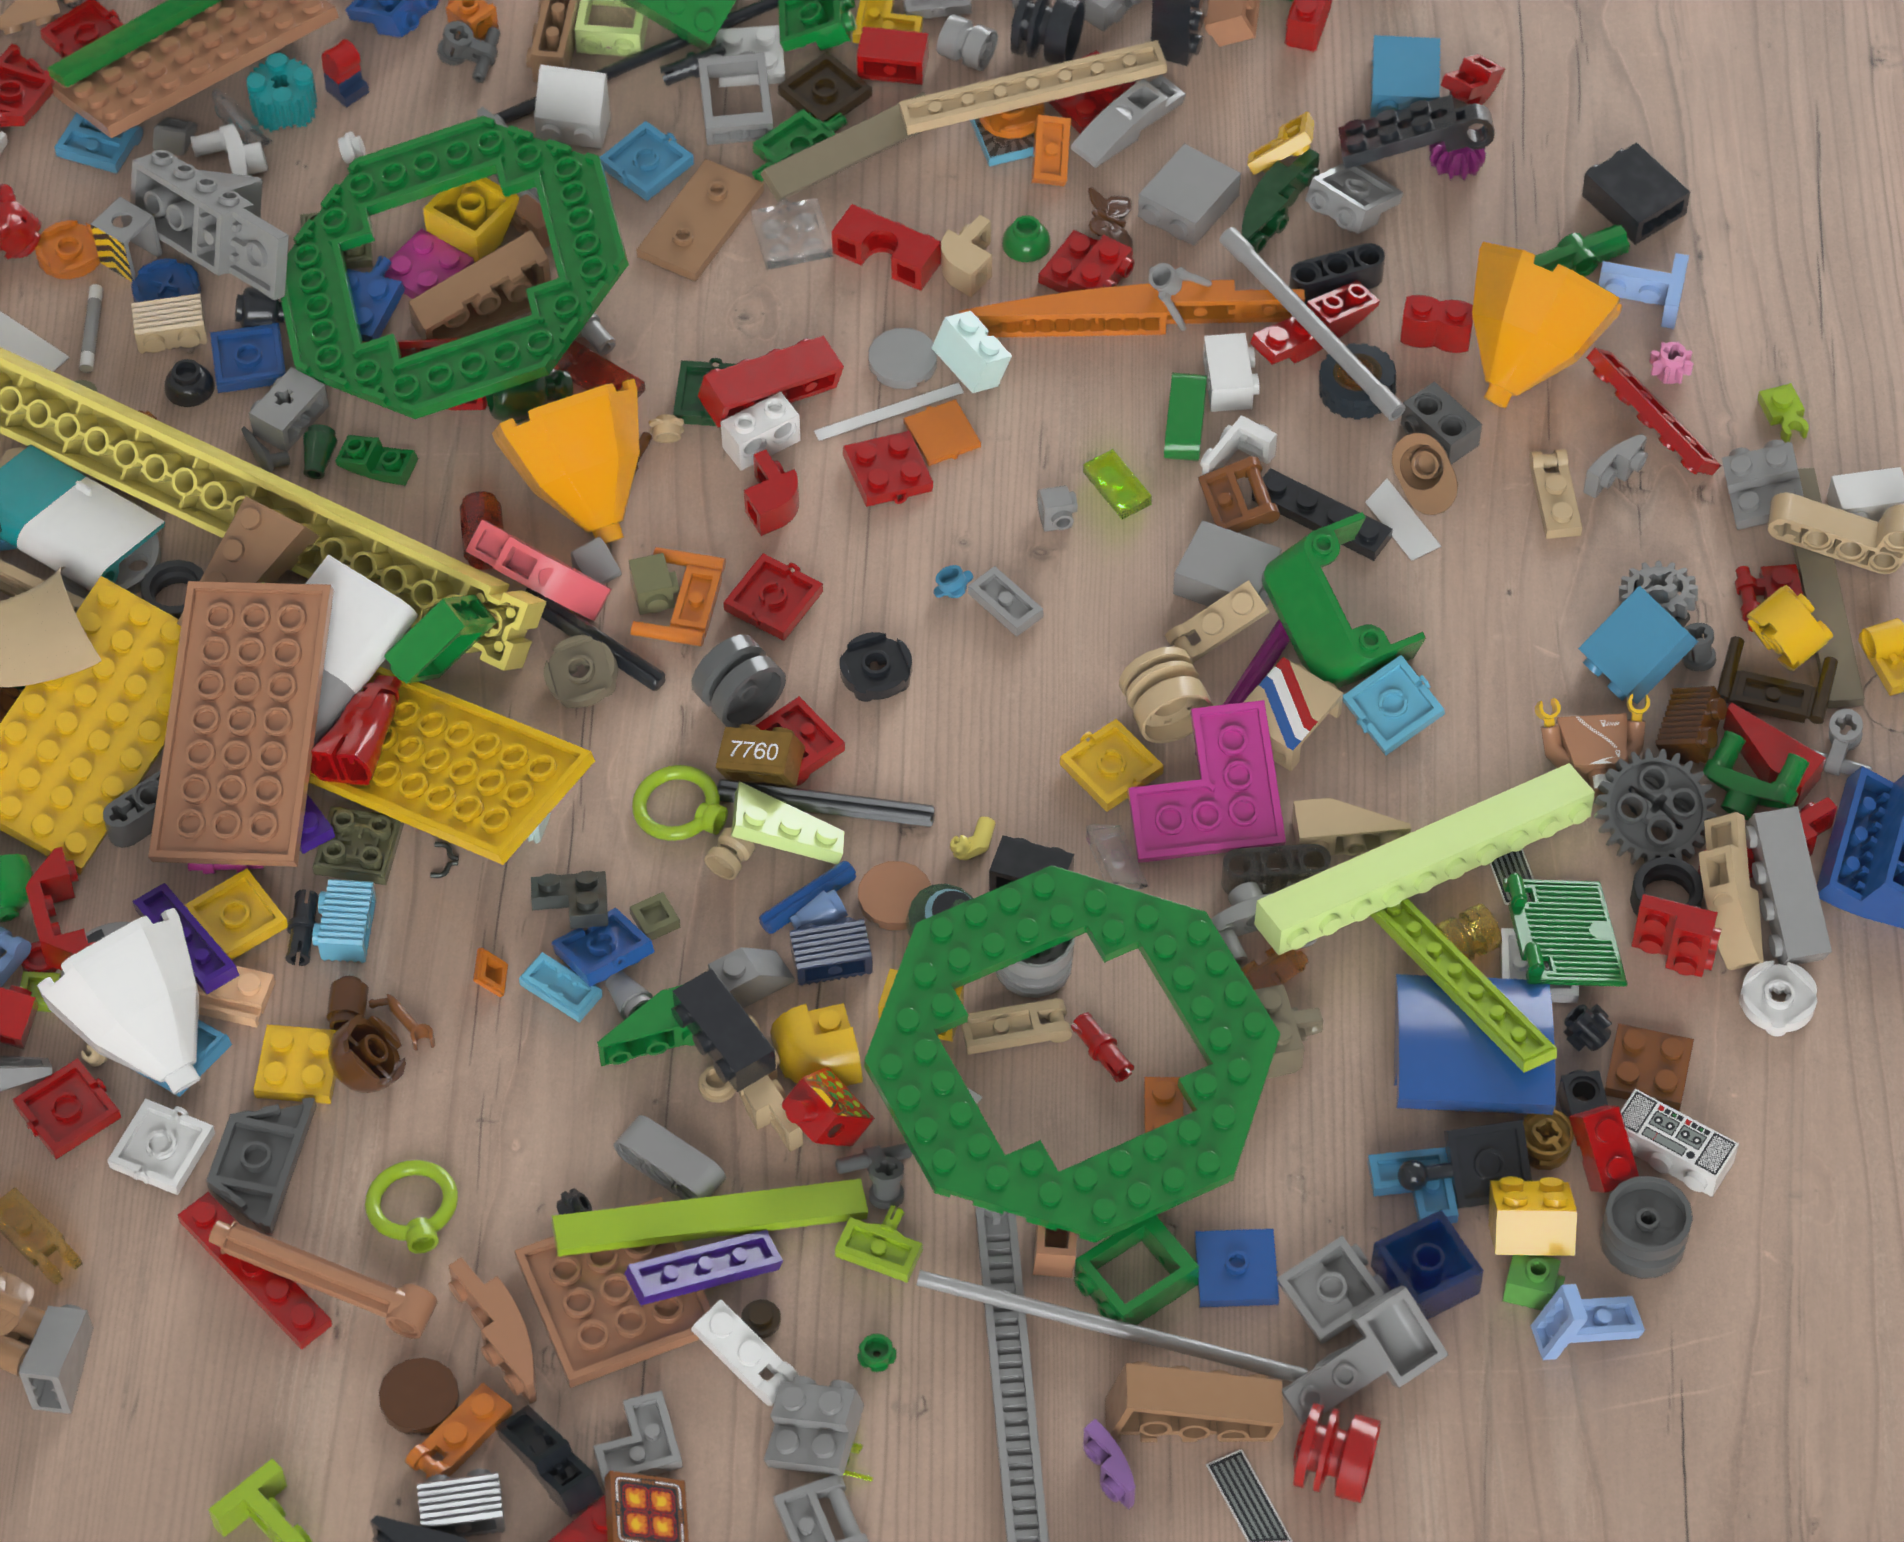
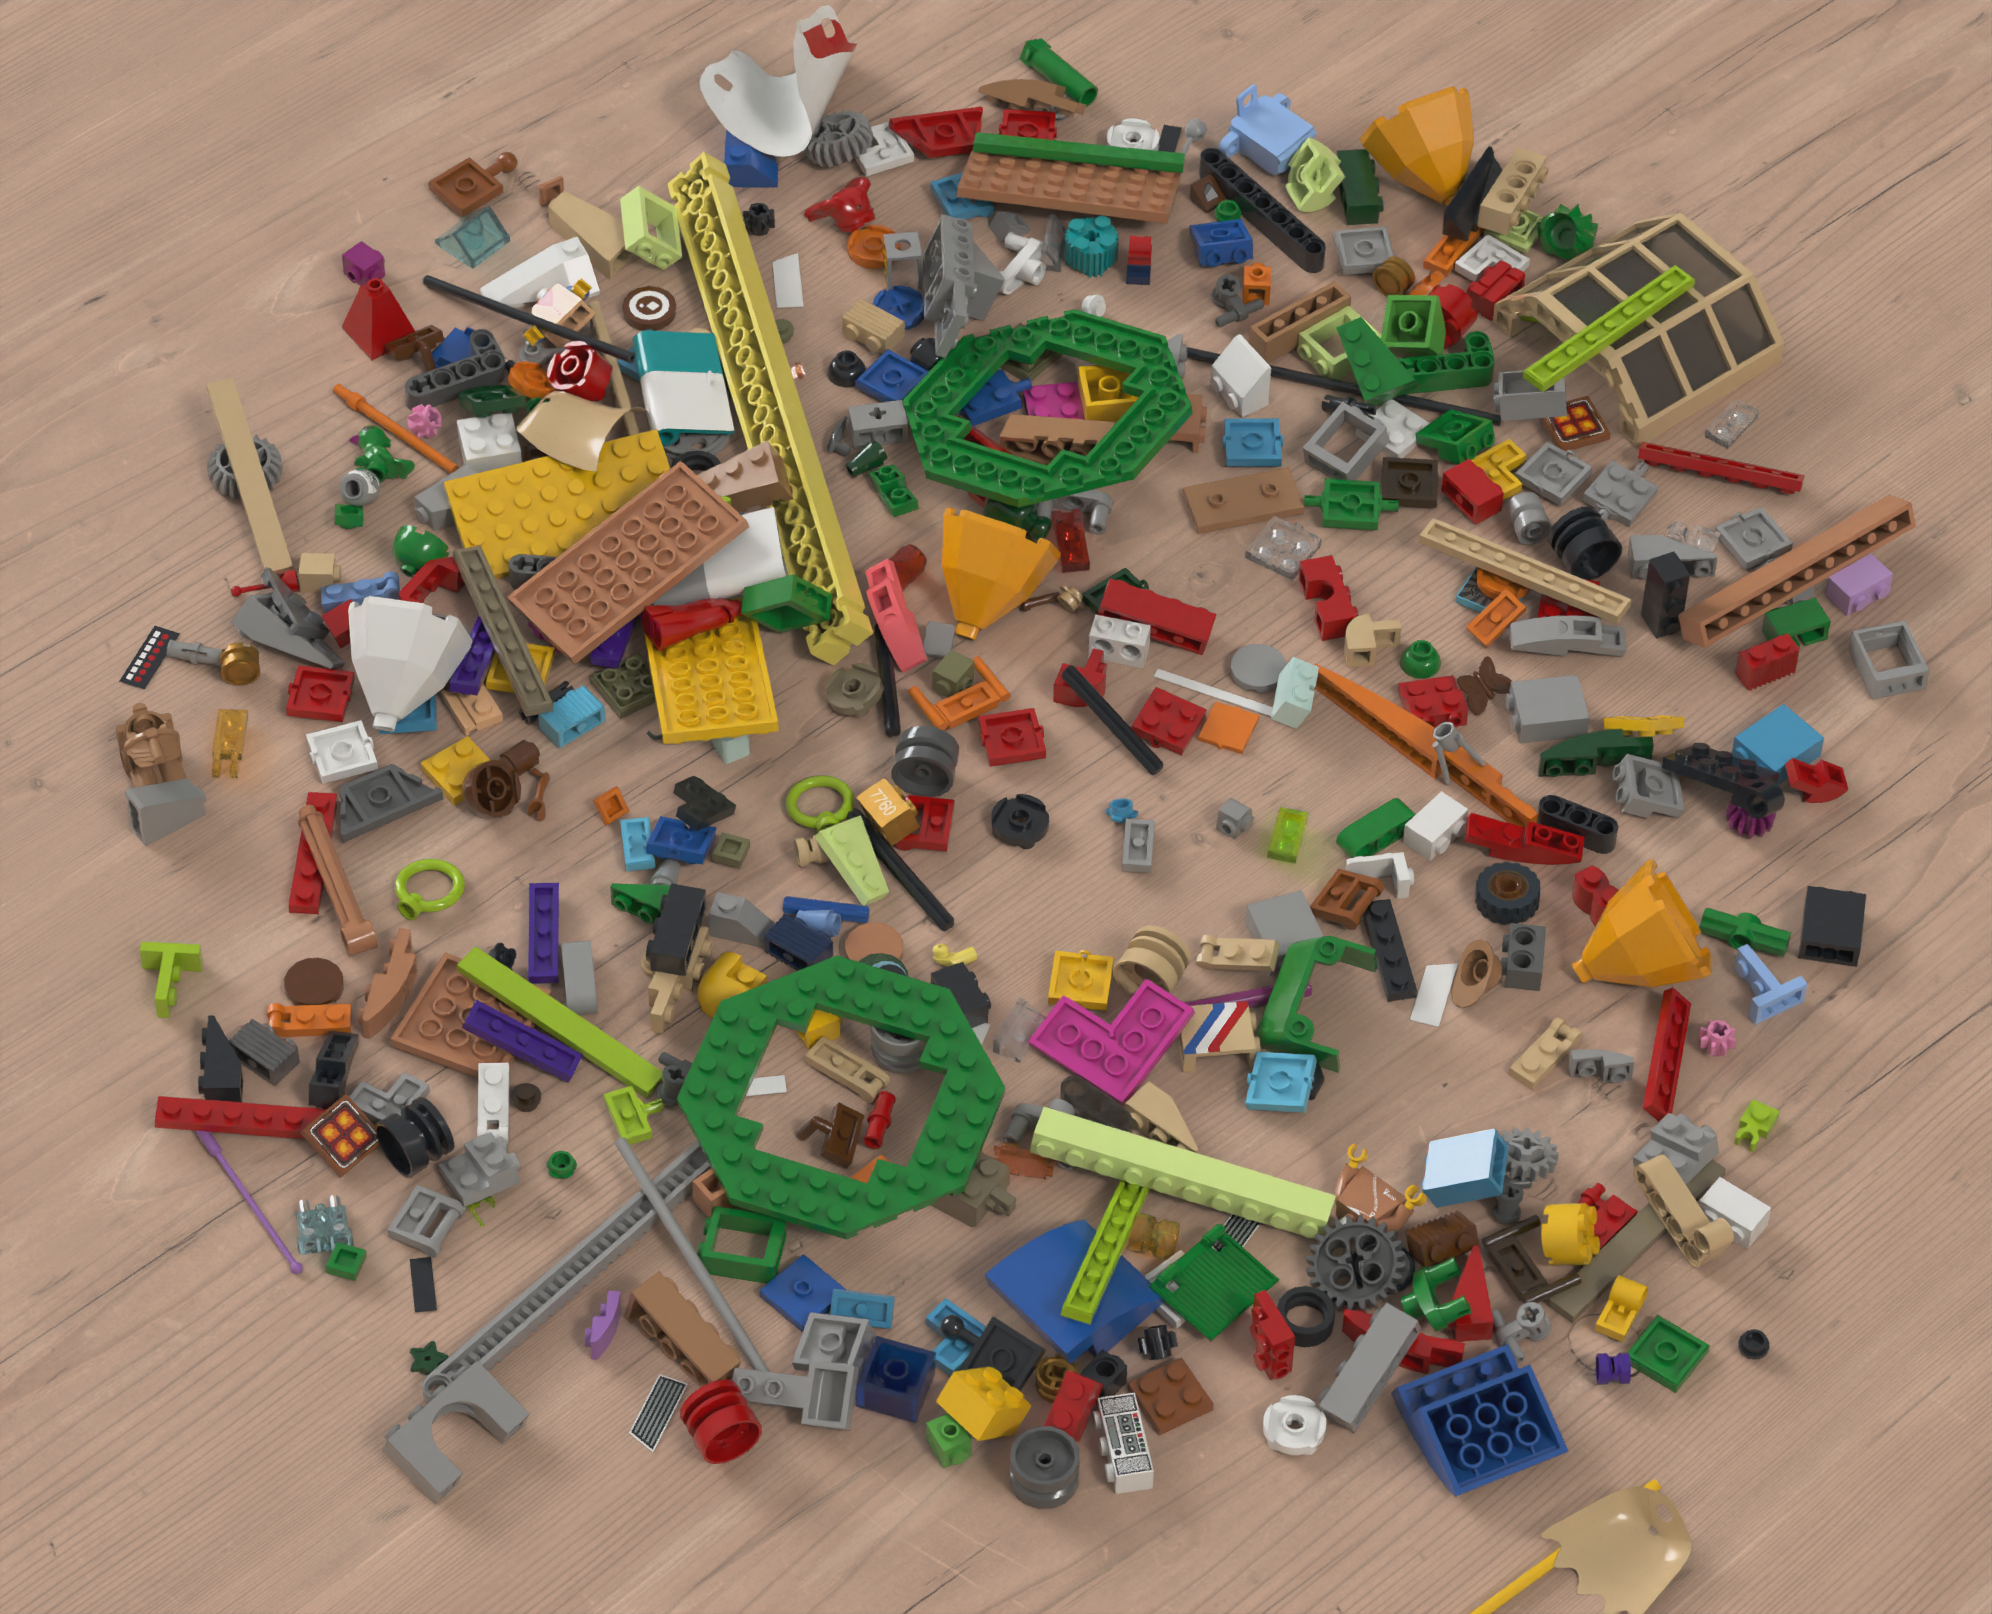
camera: 45 degrees right, 5 degrees down
light grey bar [79,284,103,373] -> none
dark tan tile [761,92,926,202] -> none
red torso [781,1067,875,1147] -> none
light grey piece [1220,227,1405,421] -> none
light blue bracket [1531,1284,1645,1360] -> none
tan slope [1699,812,1764,970] -> none
none -> black wheel [375,1097,455,1178]
none -> dark tan tile [453,546,554,716]
none -> dark purple plate [528,883,559,984]
none -> reddish brown plate [797,1102,865,1168]
none -> dark azure plate [830,1289,895,1329]
none -> black axle [1061,665,1164,775]

